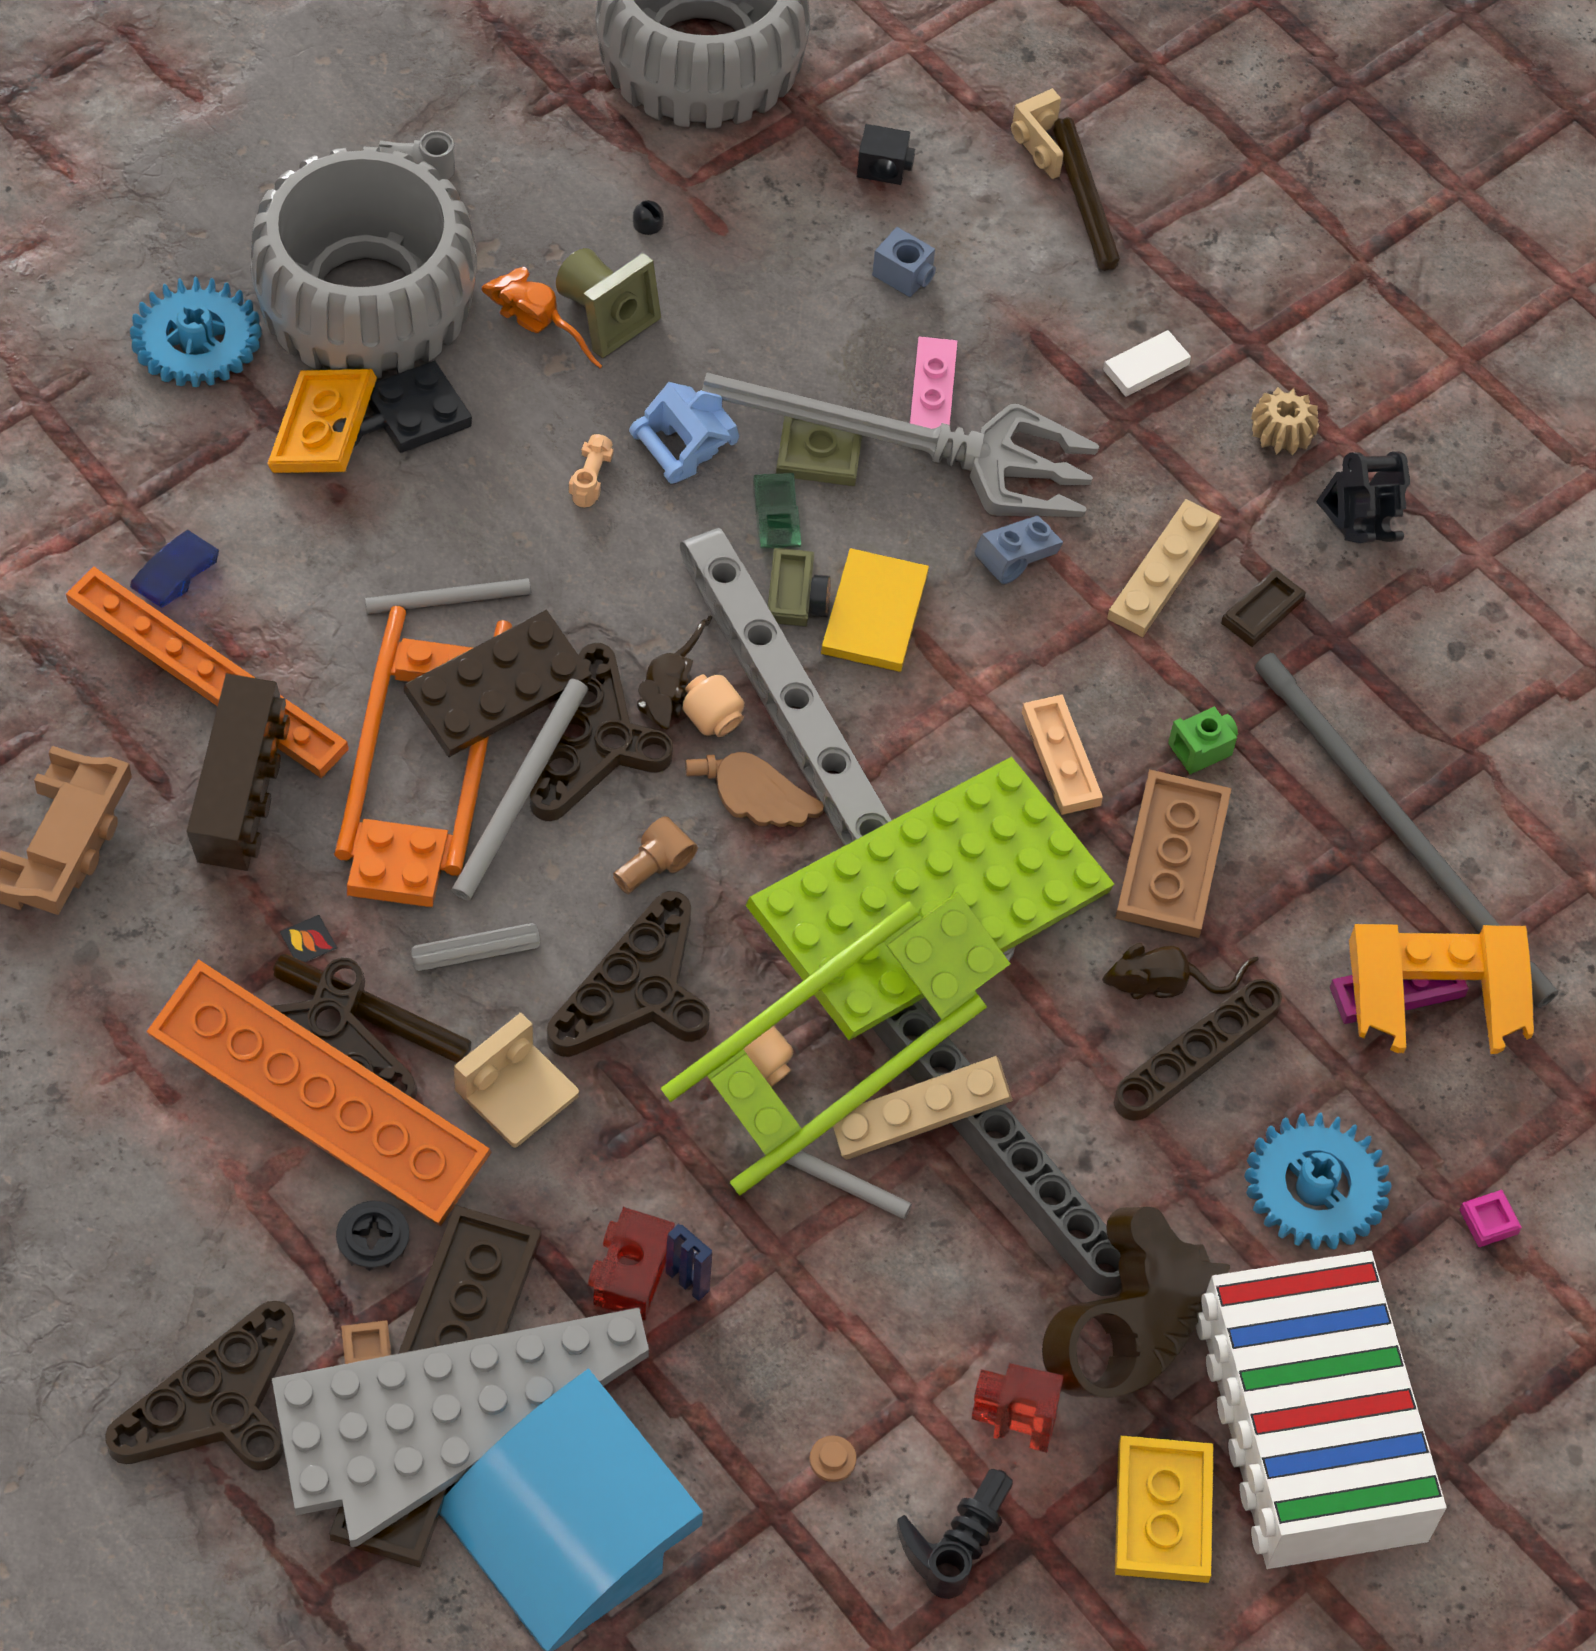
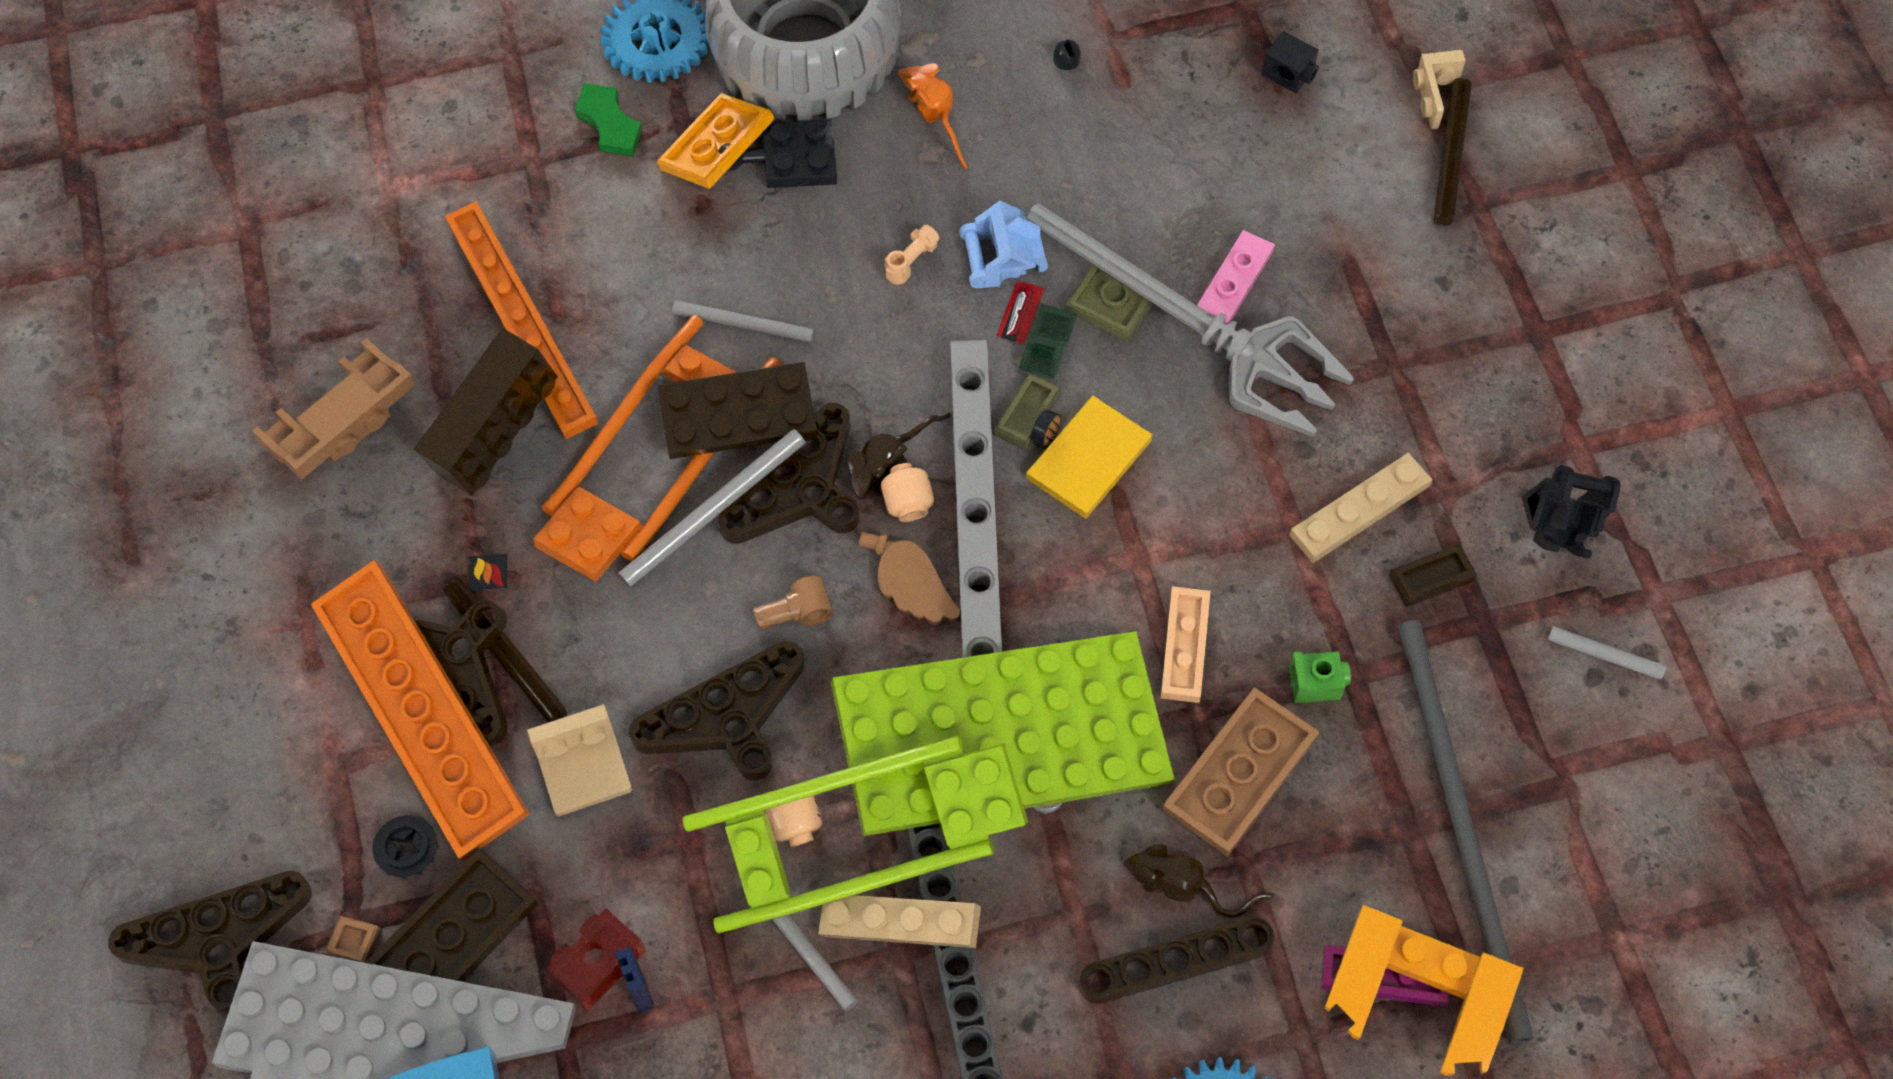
camera: 30 degrees right, 5 degrees up
clear blue slope [130,530,219,608] -> none
light grey axle [411,923,540,971] -> none
olive plant [556,248,661,358] -> none
sand blue brick [872,227,936,297] -> none
sand blue plate [975,515,1063,584] -> none
white tile [1103,330,1191,397] -> none
tan gear [1251,387,1319,456] -> none
none -> green tile [575,83,642,157]
none -> sticker [997,281,1044,344]
none -> light grey bar [1547,626,1666,680]

